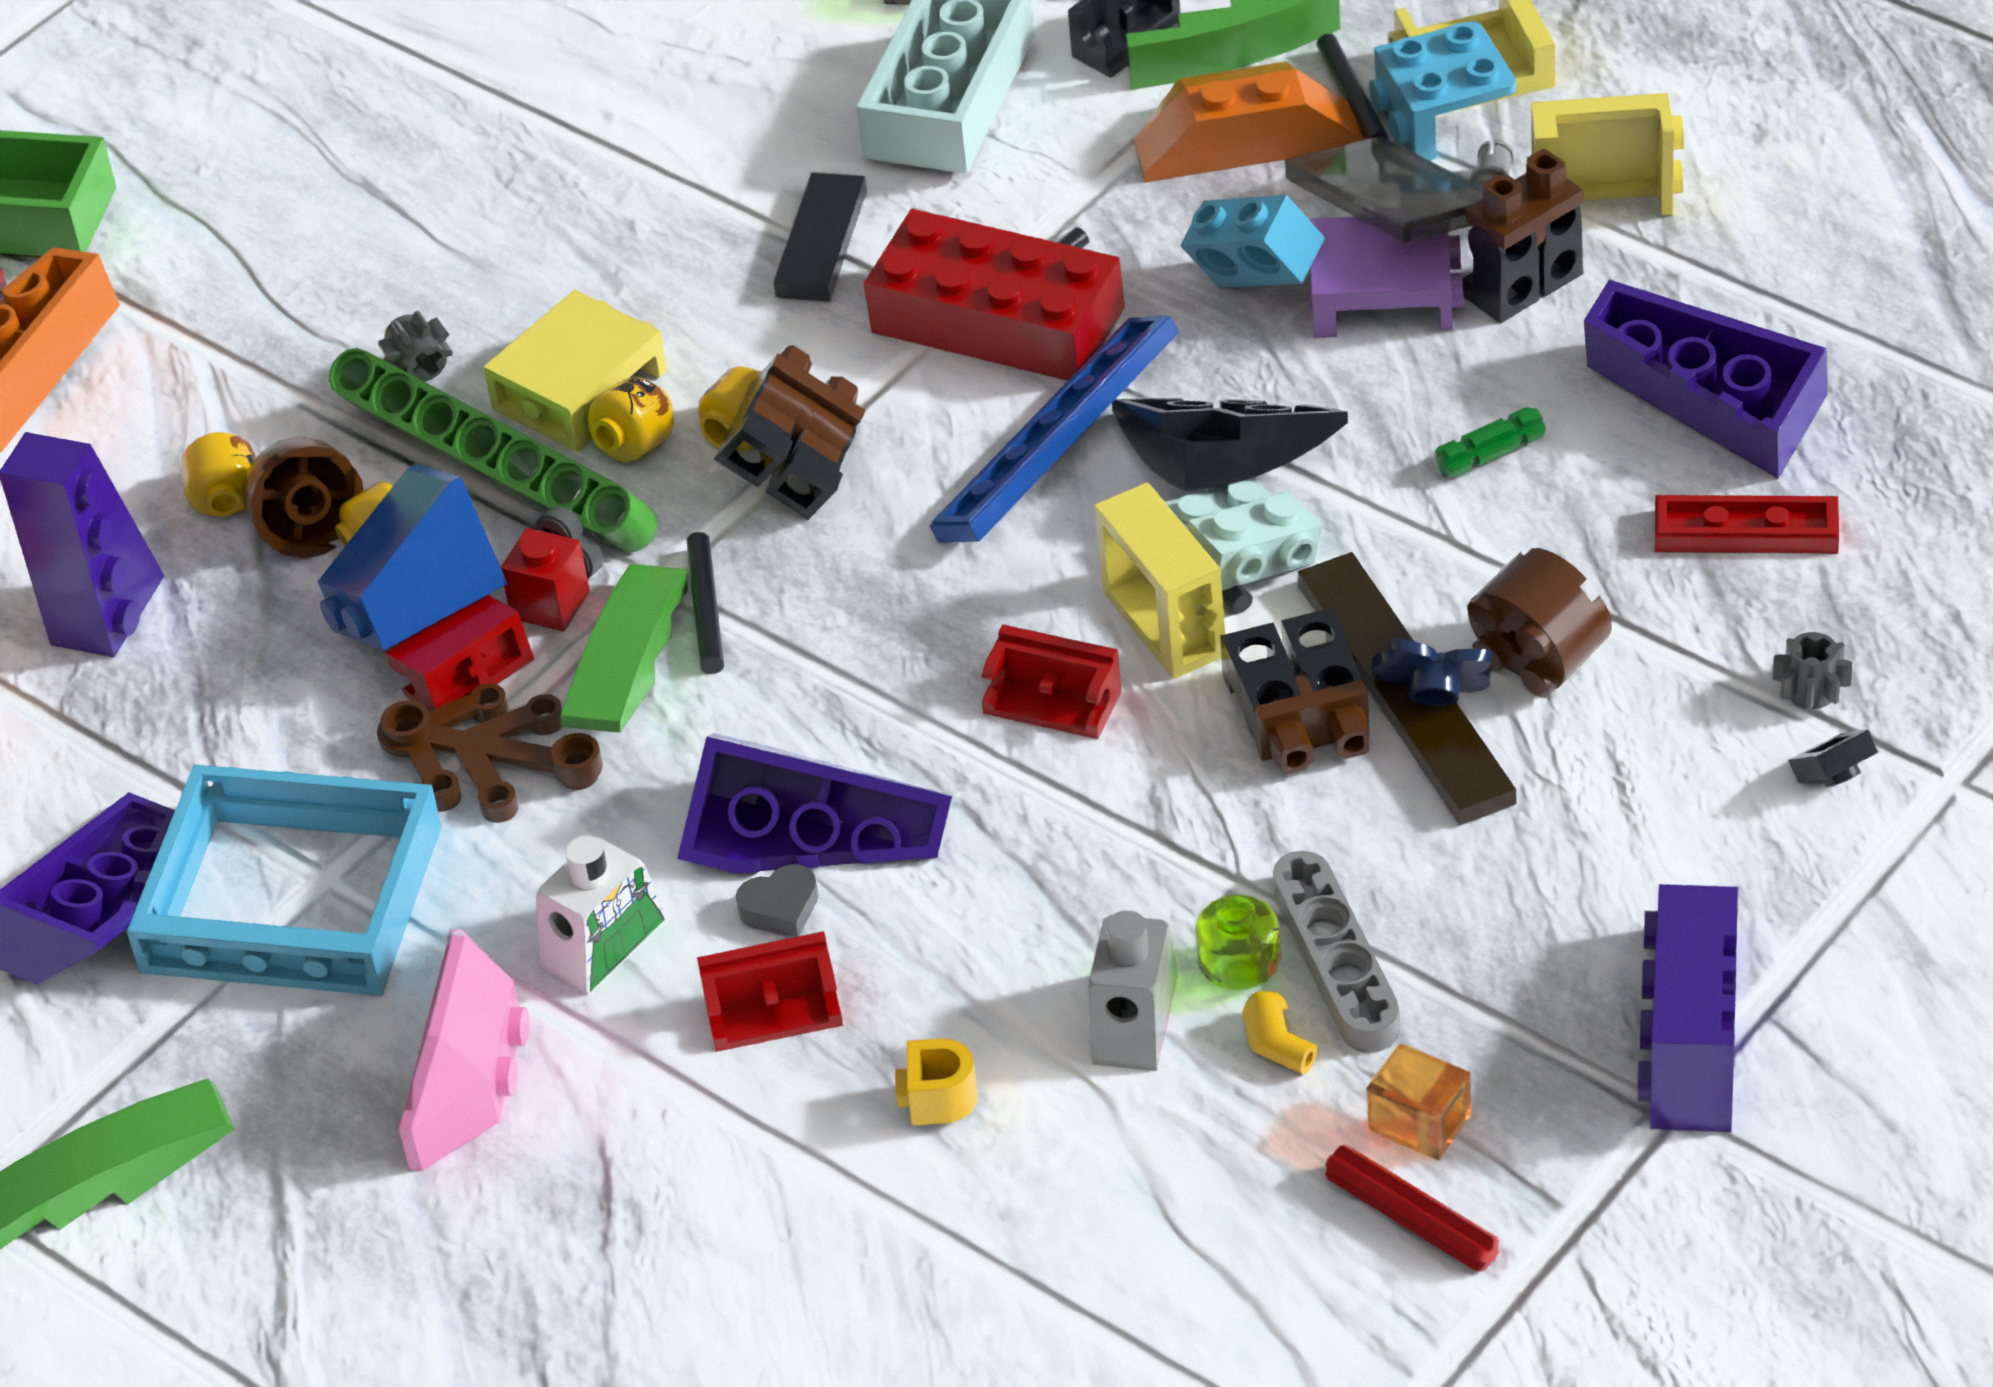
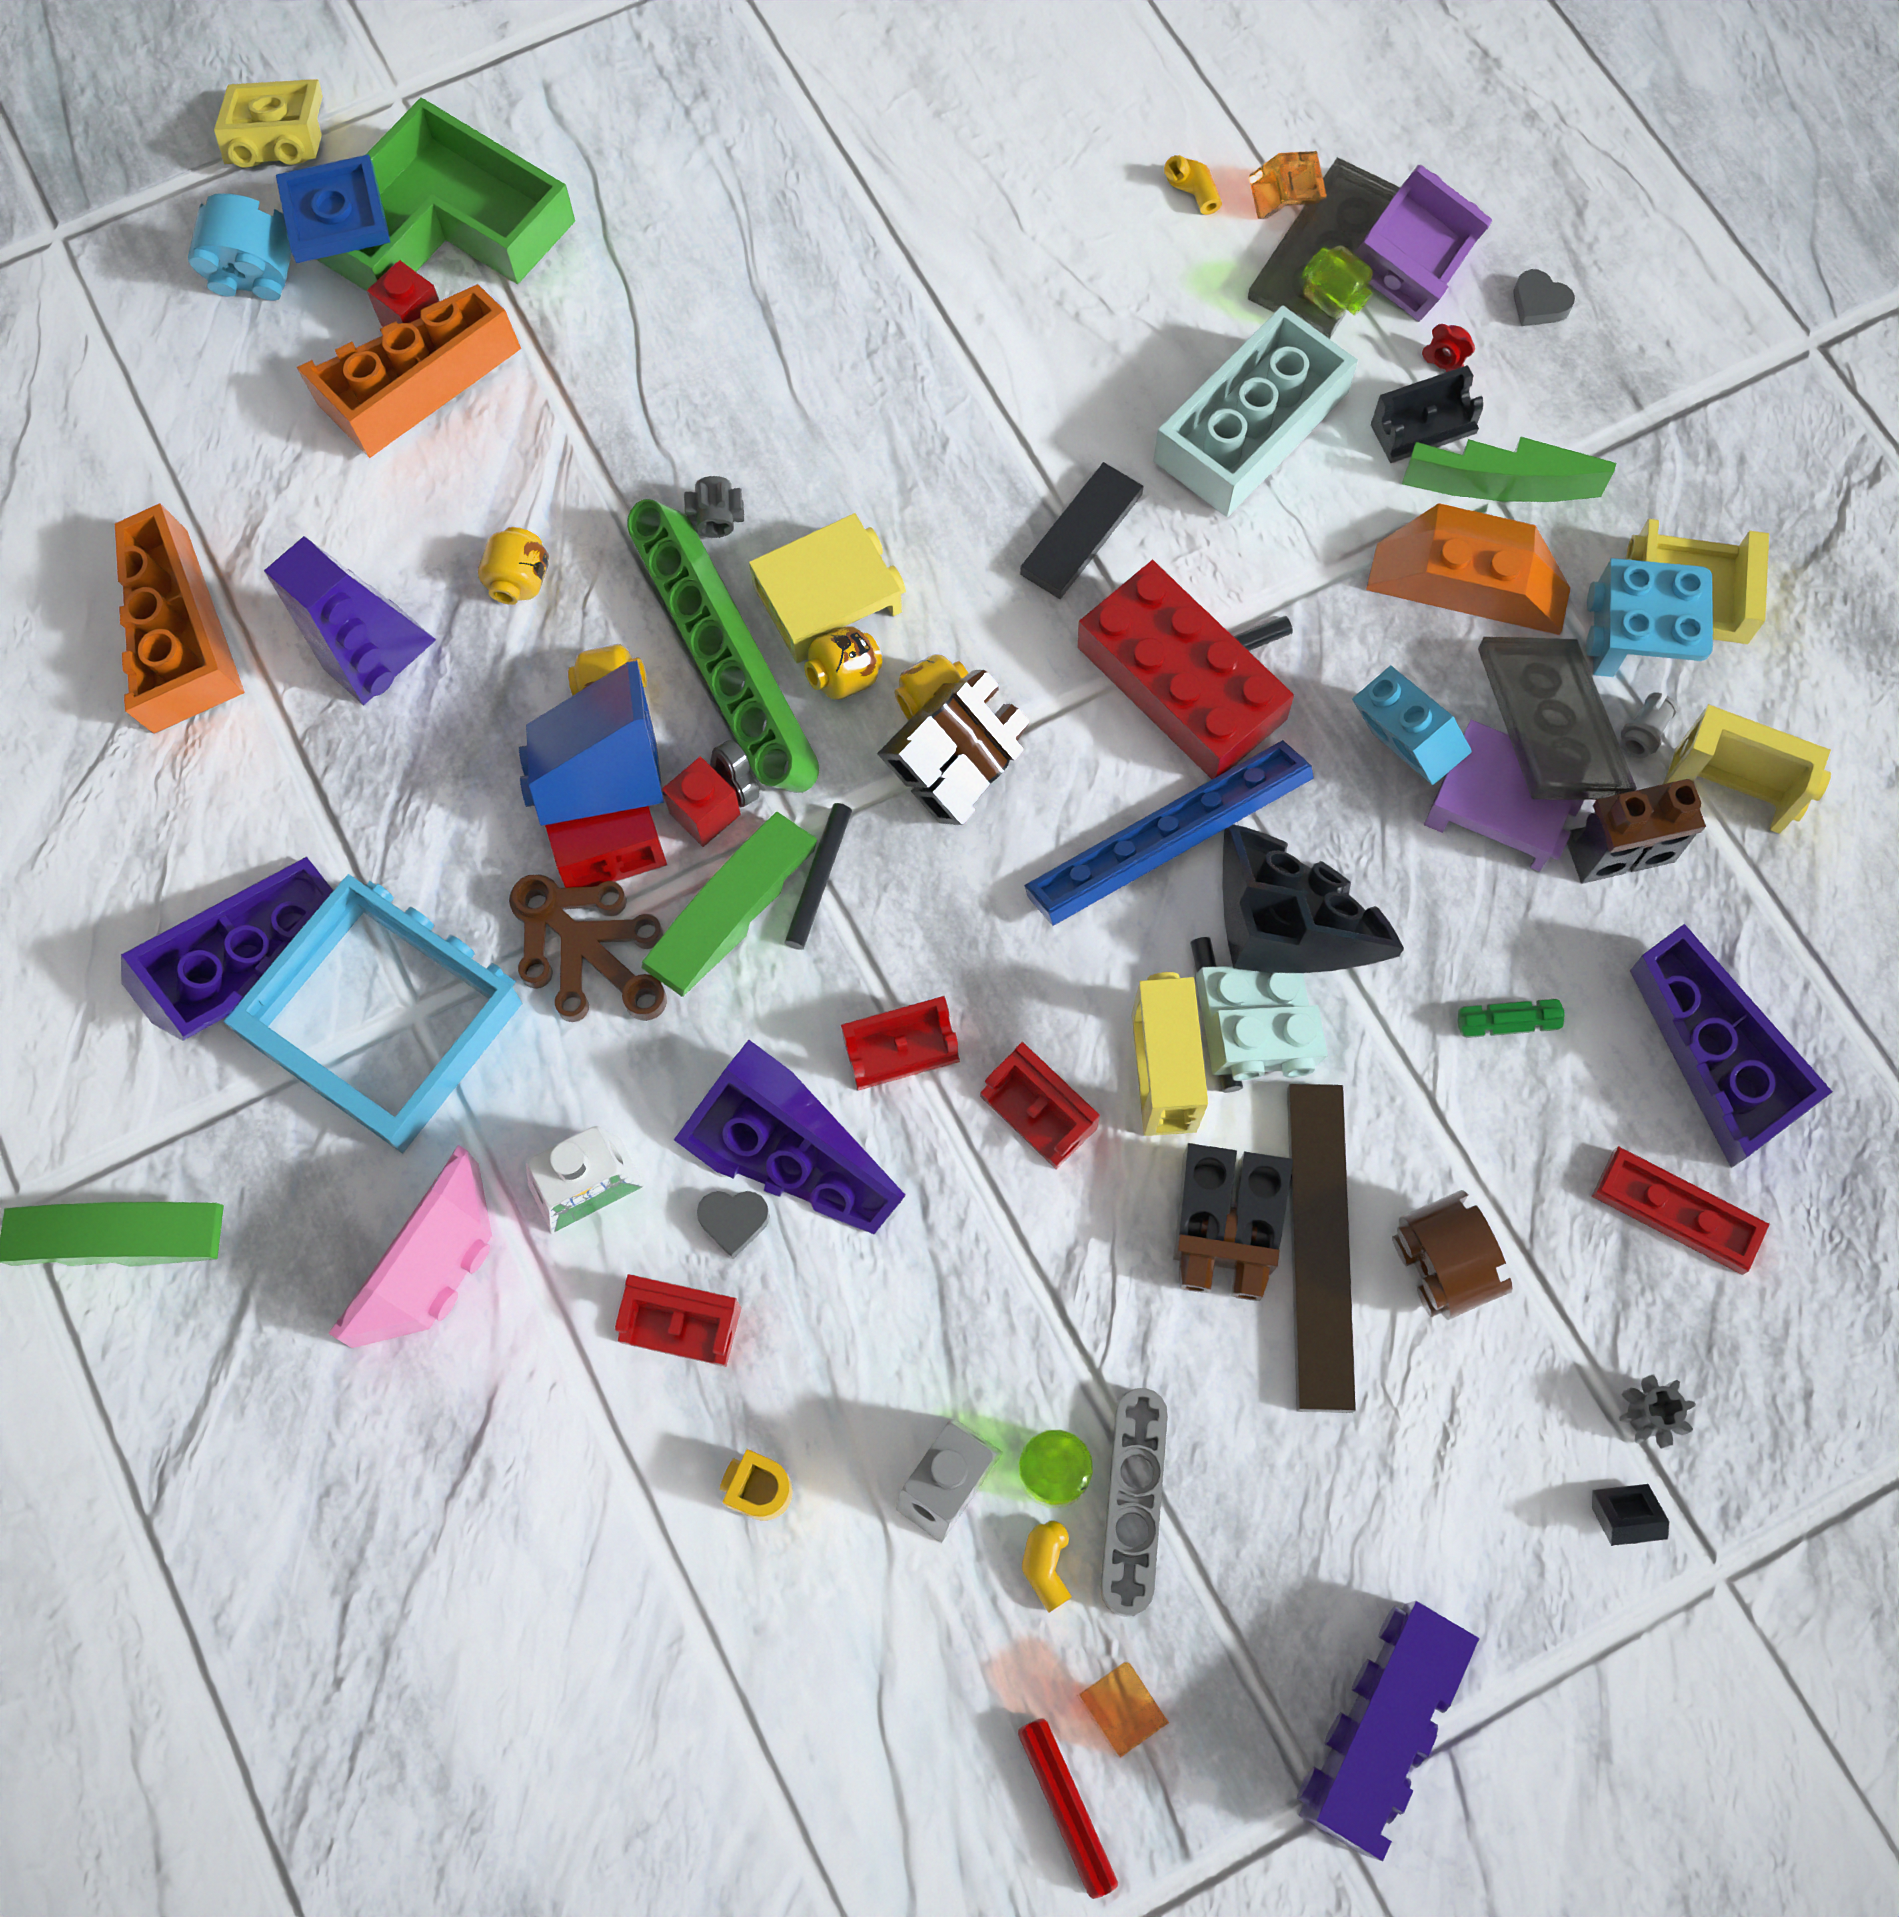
camera: 20 degrees right, 25 degrees up
reddish brown cylinder [242,436,364,558] -> none
black bar [1316,34,1389,150] -> none
dark blue animal [1371,638,1492,707] -> none
none -> red hinge [841,996,960,1091]

